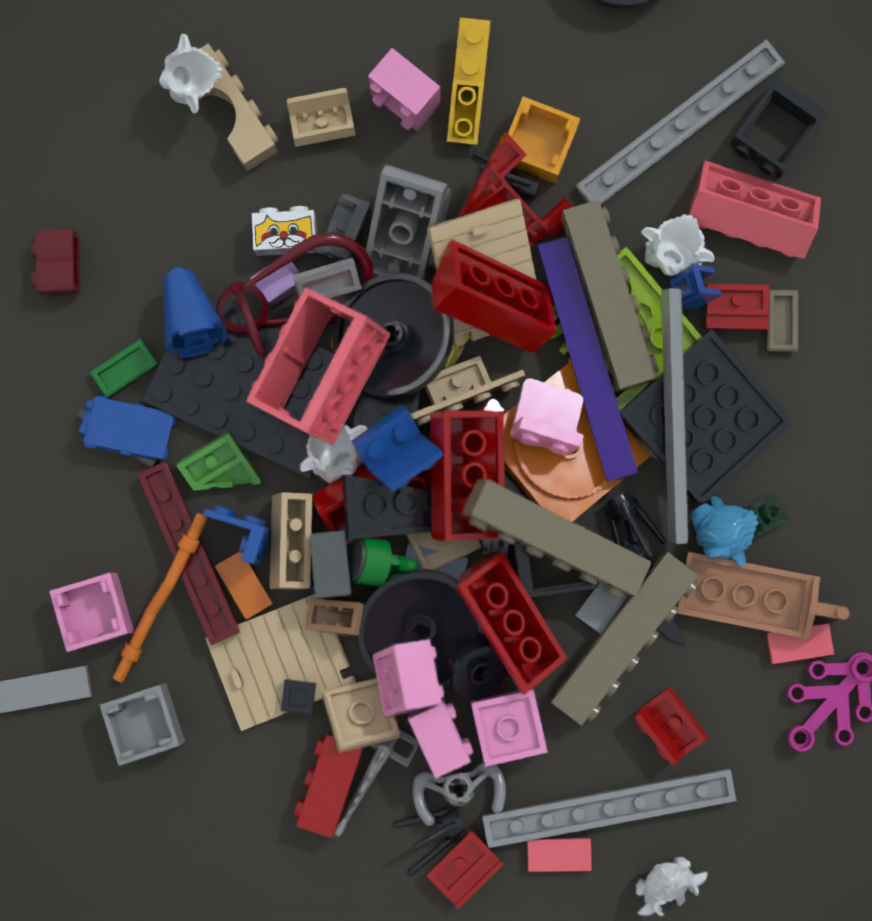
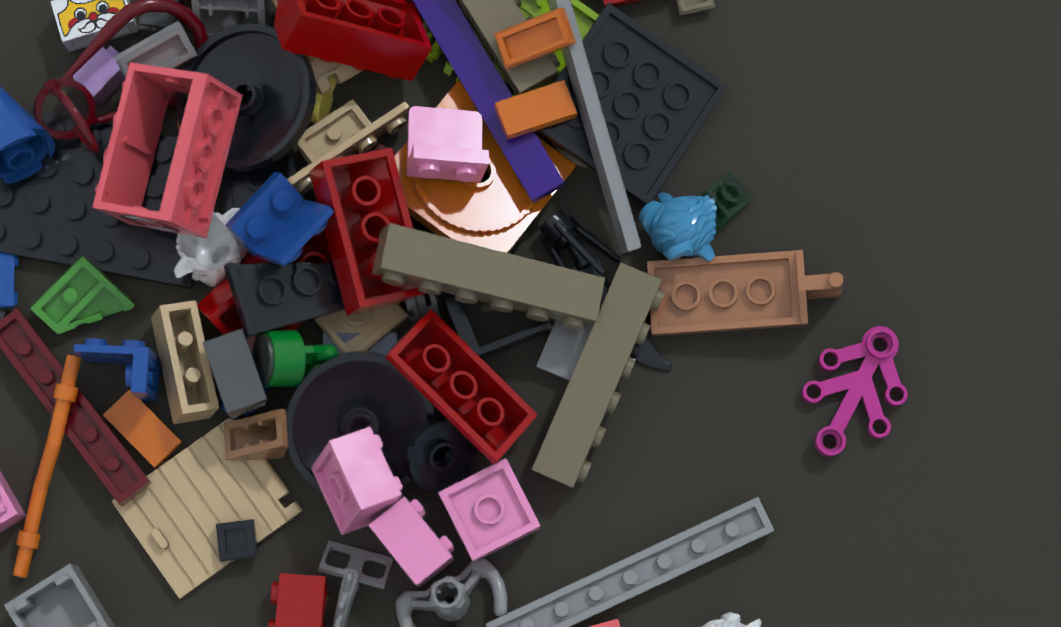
camera: 20 degrees left, 5 degrees down
tan tile [322,678,400,753] -> none
red bracket [634,686,709,766] -> none
coral tile [765,623,834,664] -> none
none -> orange tile [494,7,576,69]
none -> orange tile [494,80,577,140]

